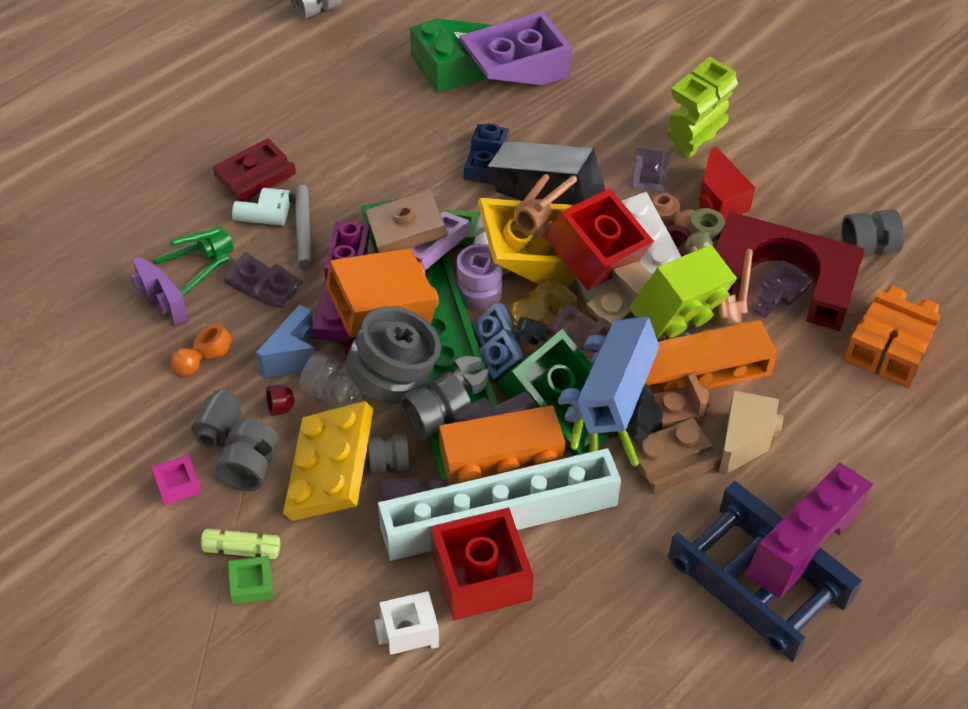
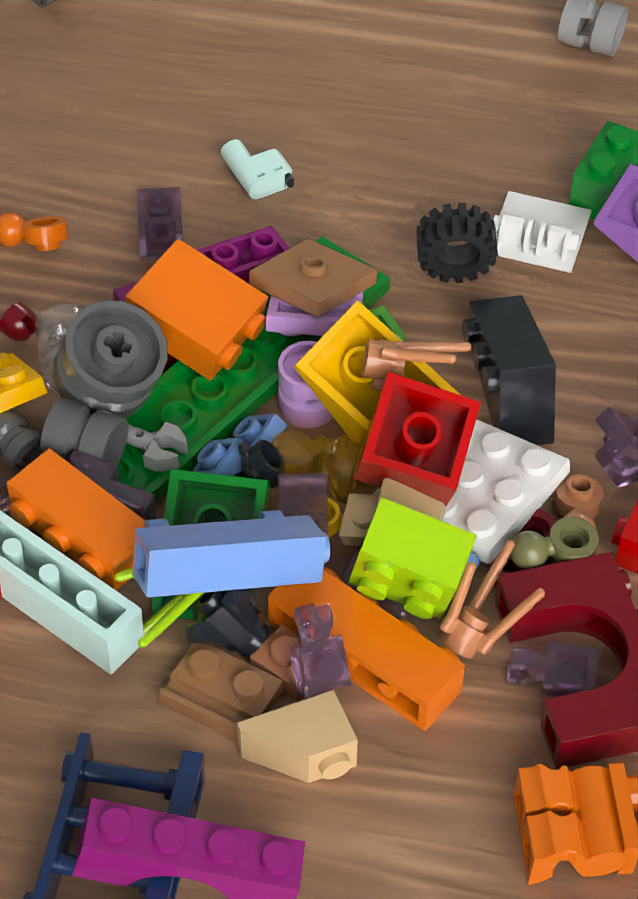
camera: 55 degrees right, 0 degrees up
medium lavender slope [130,257,188,326] -> none
green plant [153,226,234,297] -> none
dark red plate [213,138,296,202] -> none
medium blue slope [256,304,316,378] -> none
light grey bar [295,185,312,269] -> none
dark blue slope [463,123,509,183] -> none
none -> clear purple plate [289,603,351,698]
none -> black tyre [416,203,498,283]
none -> white hinge [493,191,592,273]

